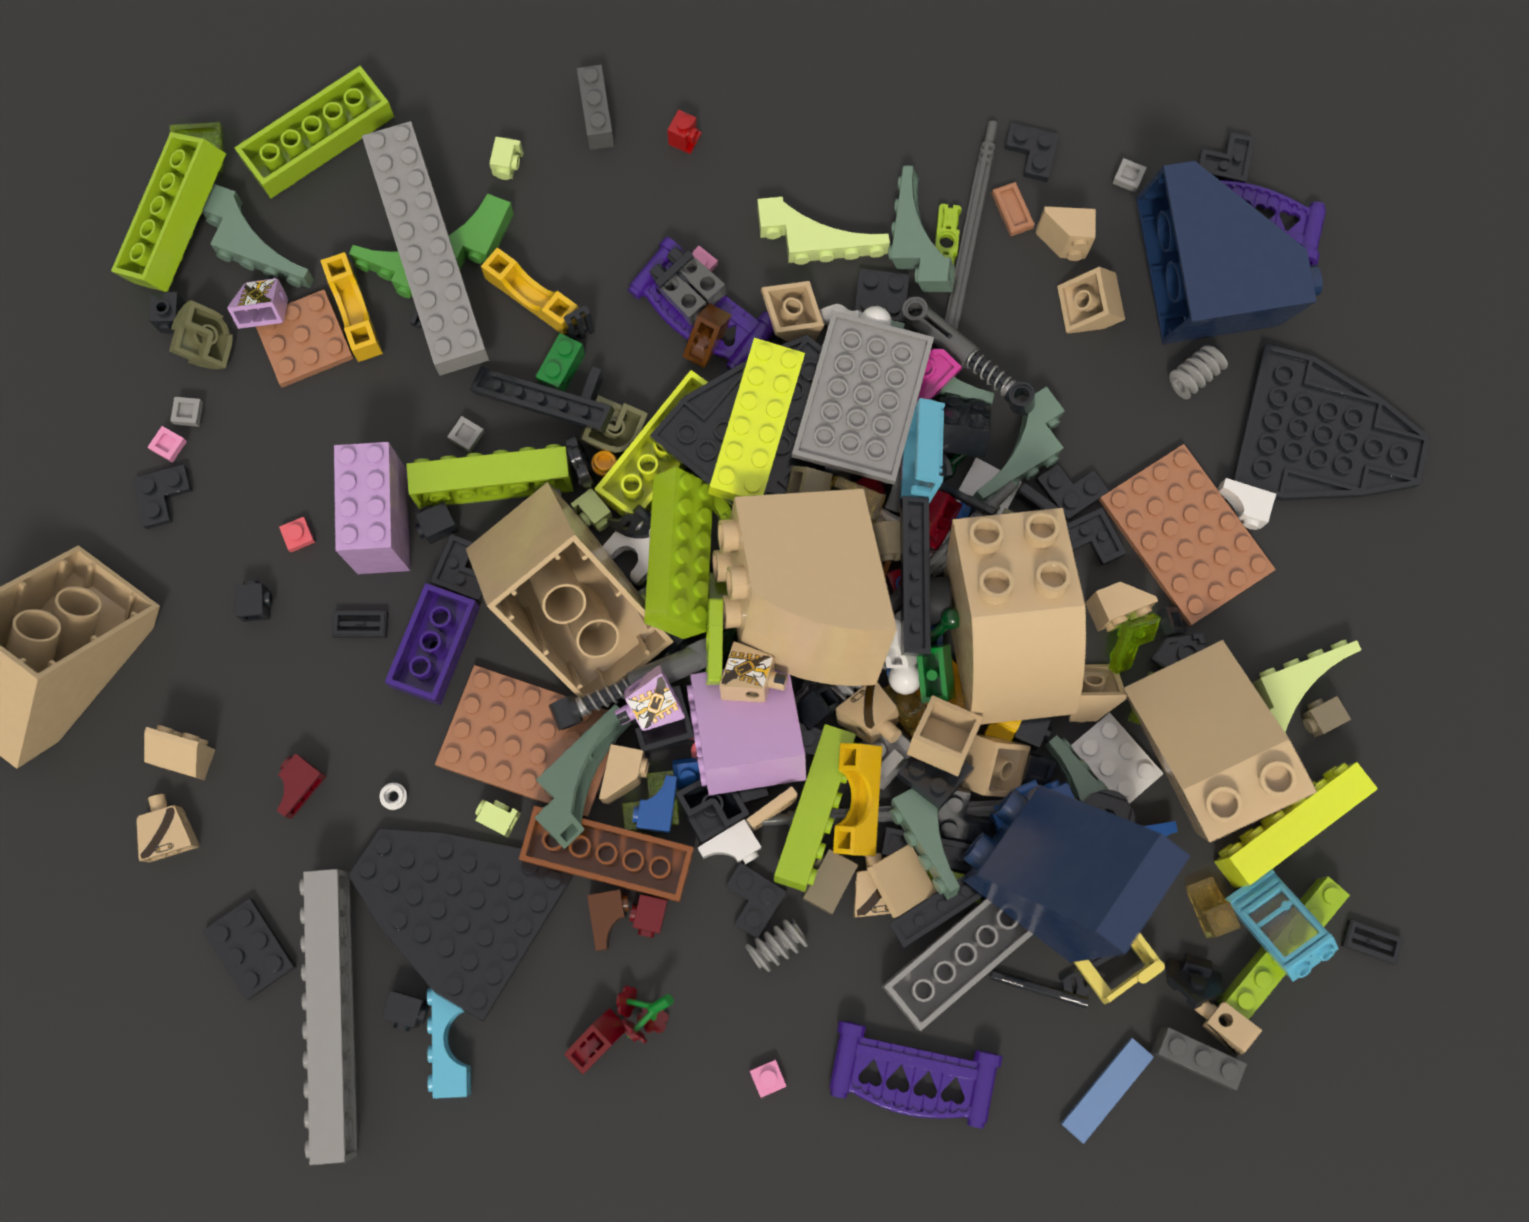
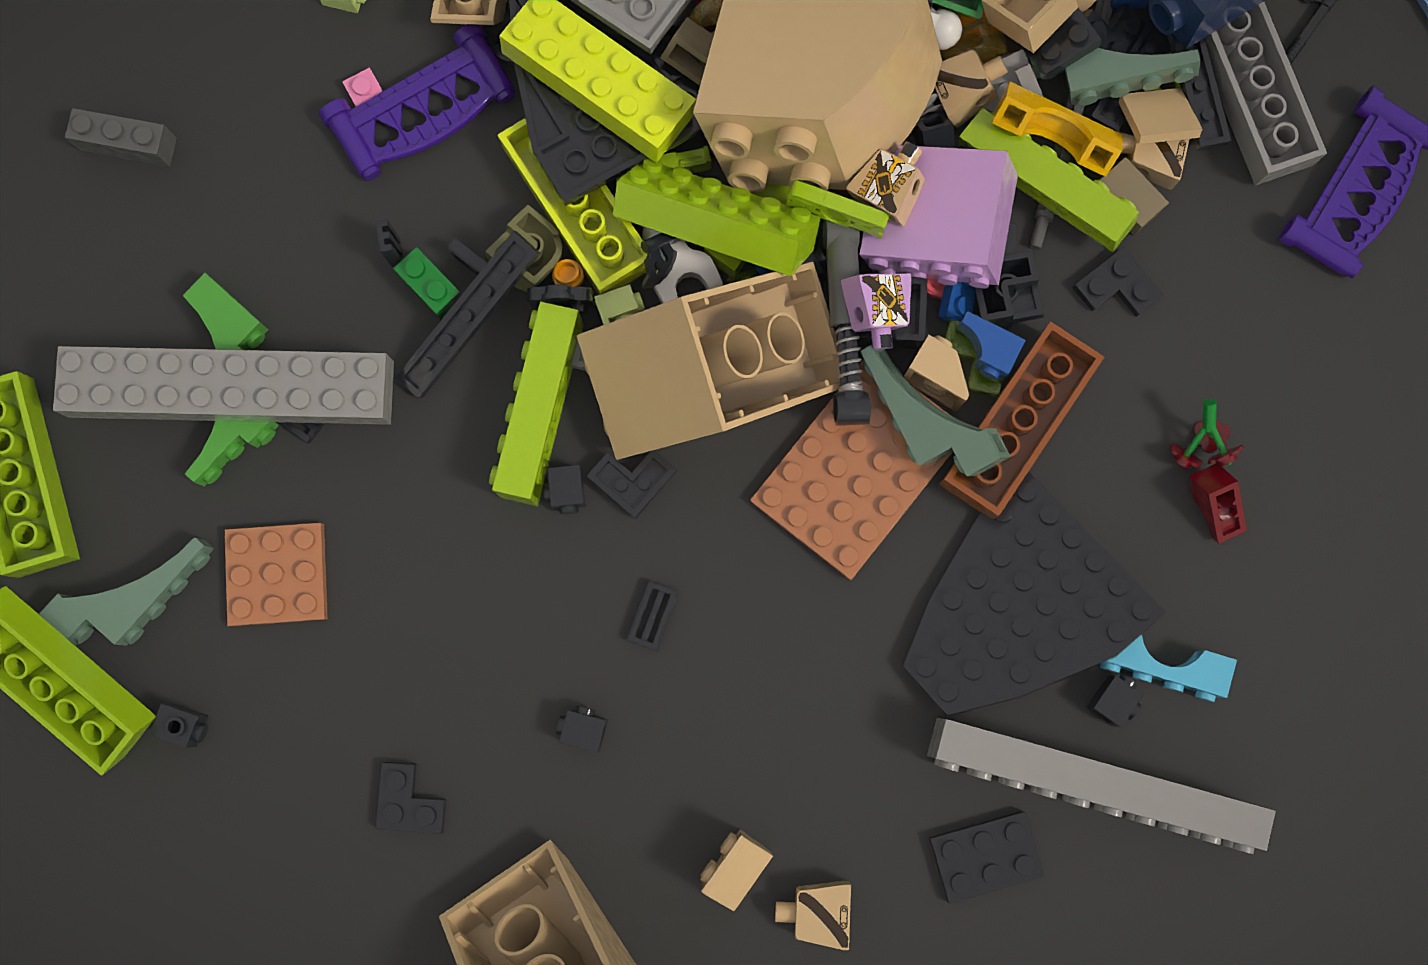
camera: 65 degrees left, 5 degrees up
bright pink plate [148,426,187,463] -> none
olive brick [169,300,233,369] -> none
light grey plate [170,397,203,427] -> none
lavender torso [228,275,288,329] -> none
dark red arch [277,753,327,819] -> none
coral plate [279,517,315,552] -> none
yellow arch [320,252,383,362] -> none
lavender brick [334,442,410,574] -> none
white plate [380,783,407,810] -> none
dark purple brick [385,583,480,705] -> none
light grey plate [447,416,484,453] -> none
yellowish green brick [475,800,521,837] -> none
yellow arch [481,248,578,335] -> none
yellowish green brick [489,137,523,180] -> none
reddish brown arch [587,889,630,951] -> none
dark red brick [629,895,668,938] -> none
dark grey hips [649,247,727,327] -> none
red brick [667,109,701,155] -> none
reddish brown arch [682,303,732,369] -> none
white arch [698,819,761,864] -> none
light grey piece [745,918,808,972] -> none
tan tile [747,786,797,832] -> none
bright pink plate [750,1060,786,1097] -> none

